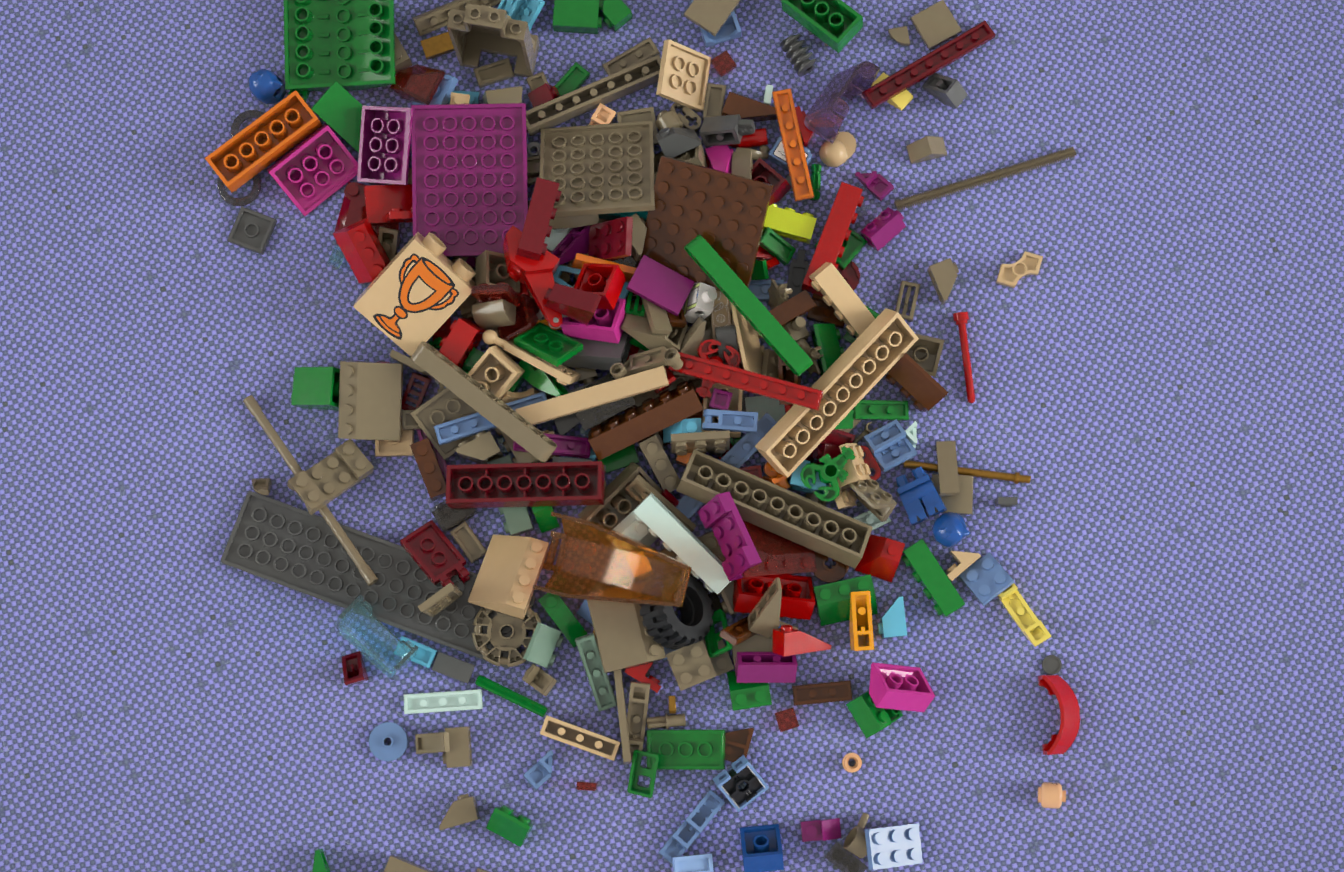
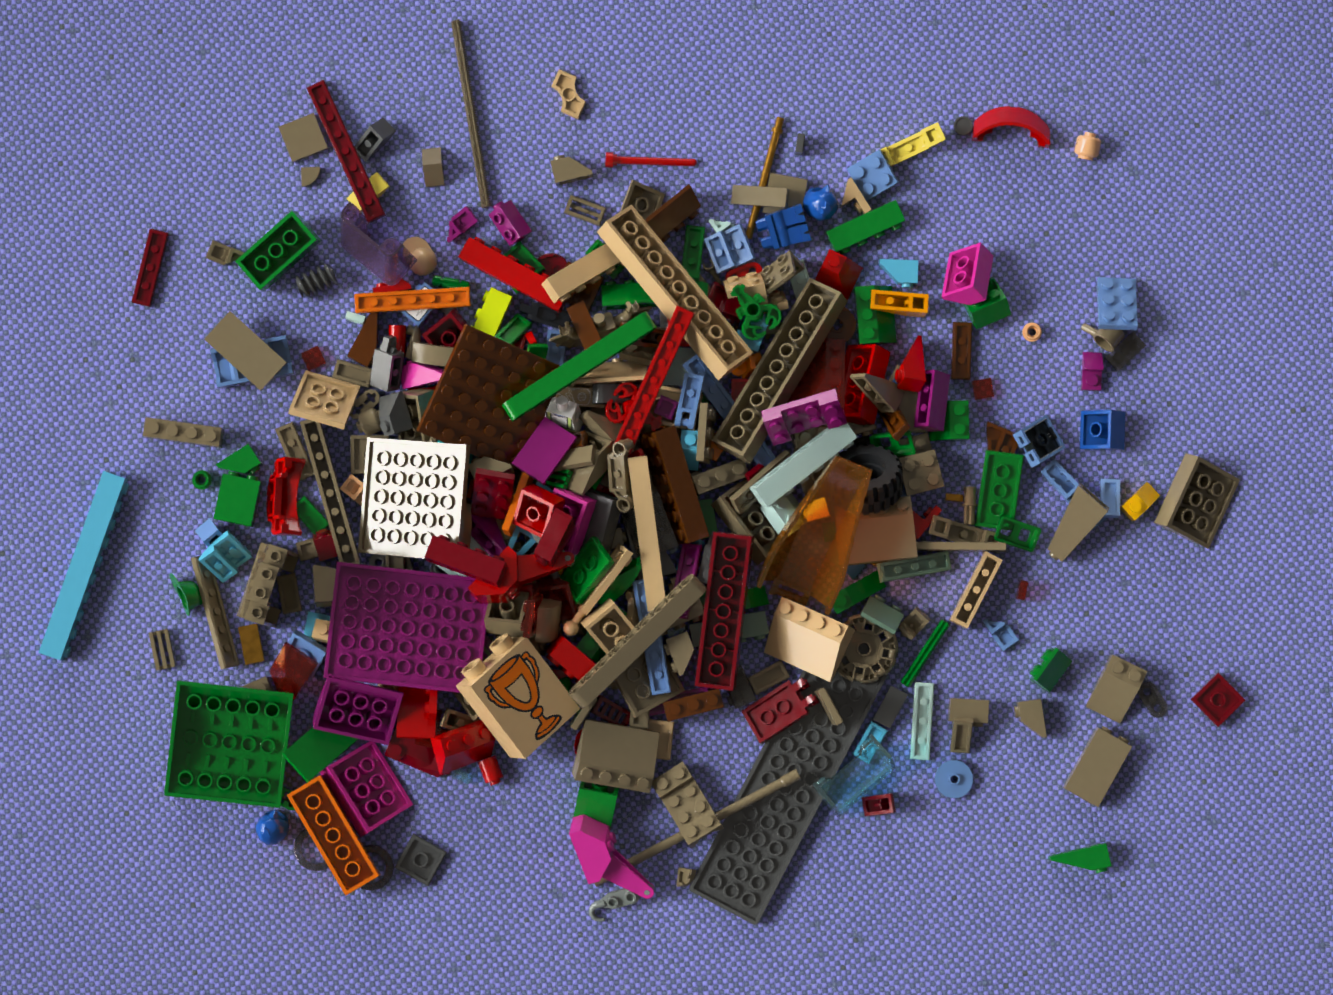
camera: 90 degrees left, 5 degrees up
none -> red windscreen [266,457,306,536]
none -> red brick [478,755,504,786]
none -> dark pink slope [569,814,655,922]
none -> dark tan slope [1048,483,1109,562]

